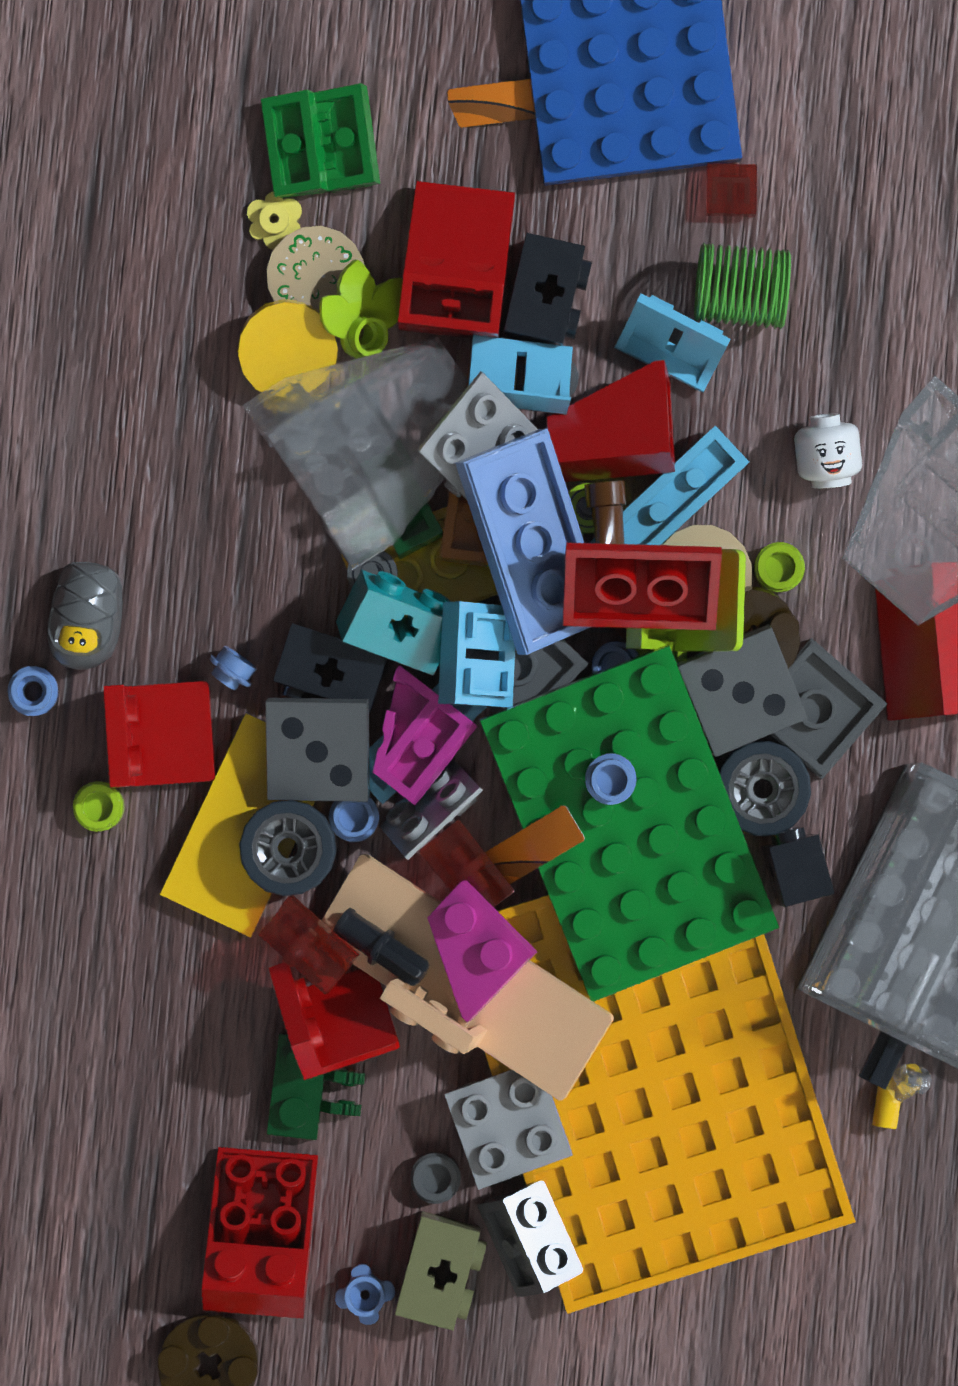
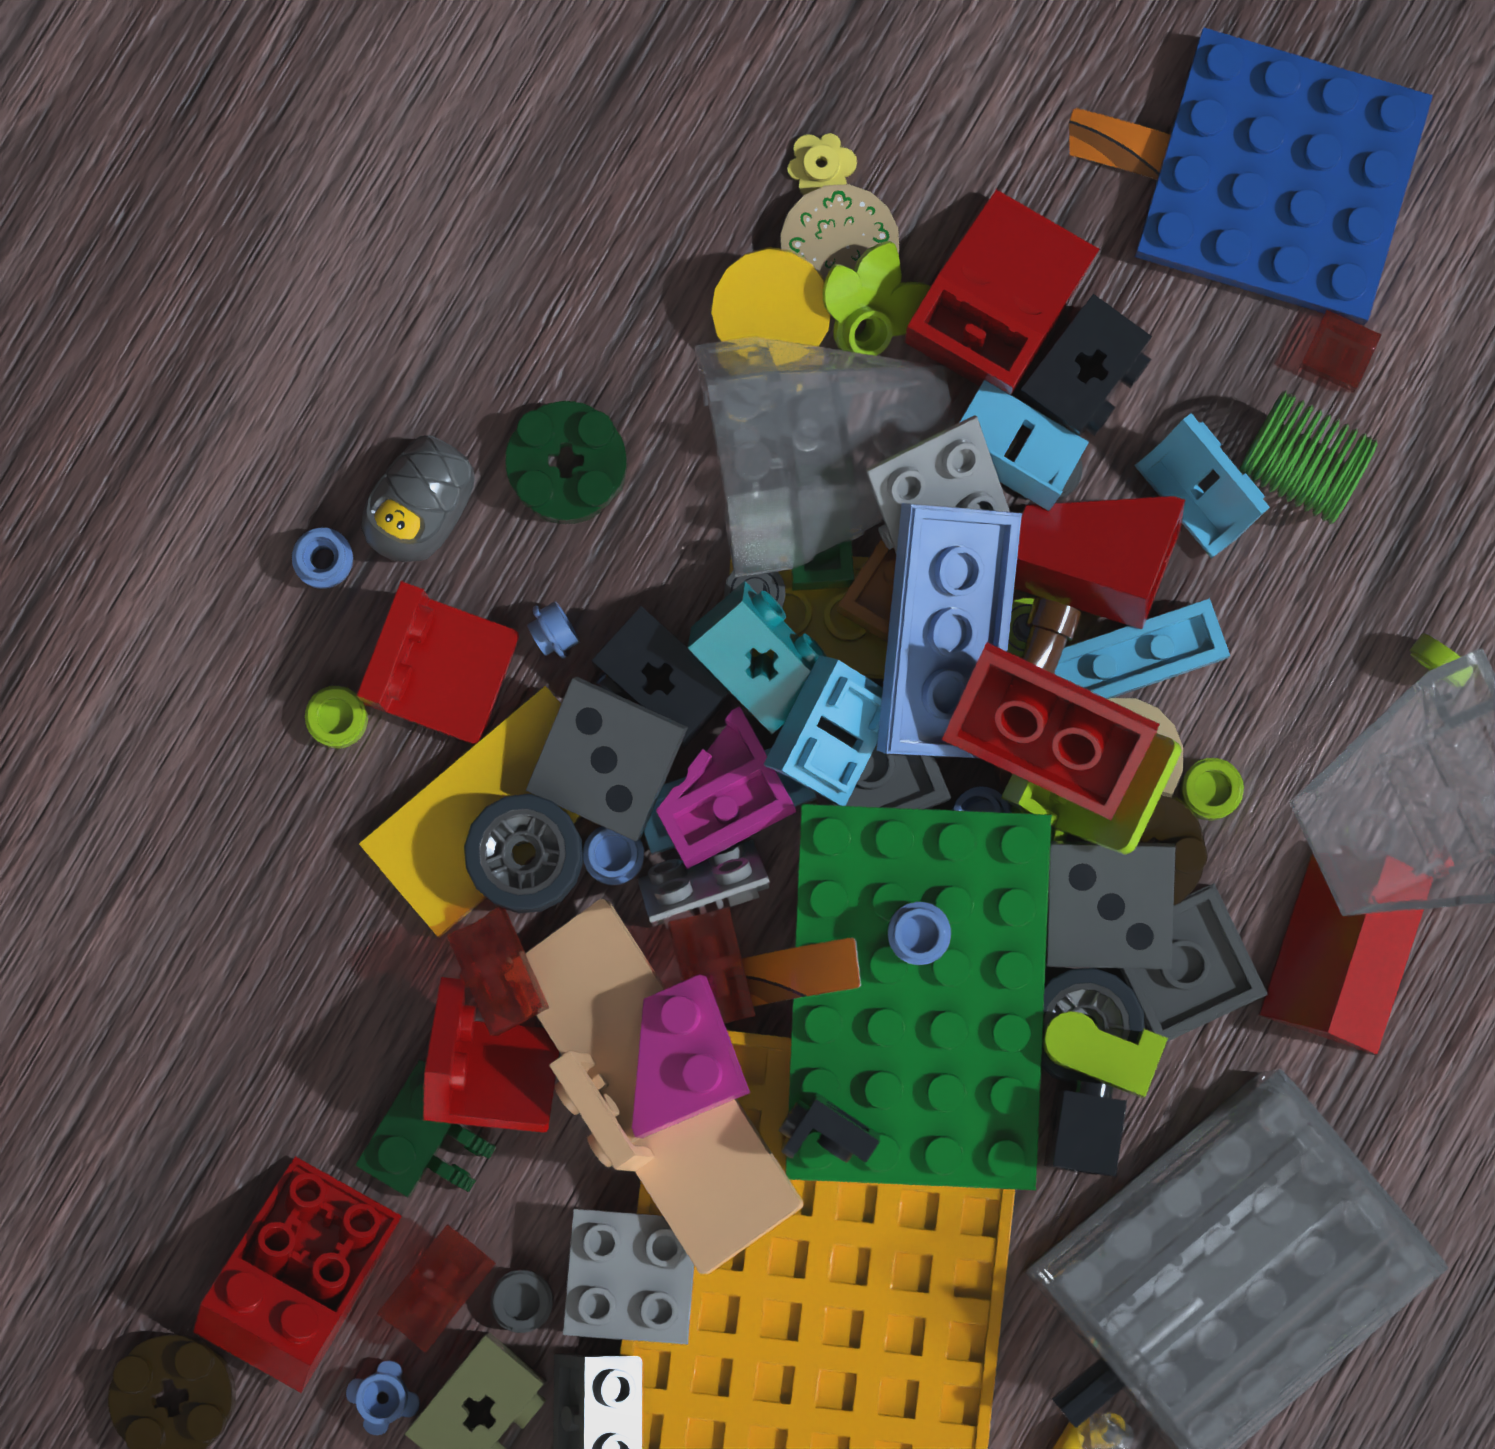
camera: 30 degrees right, 5 degrees down
green slope [261,83,380,198] -> none
black axle [333,908,430,986] -> none
white head [794,413,862,489] -> none
none -> clear red hips [377,1224,497,1353]
none -> dark green plate [505,401,627,524]
none -> black bracket [778,1092,880,1163]
none -> lime leg [1042,1011,1168,1098]
none -> lime tile [1410,633,1473,686]

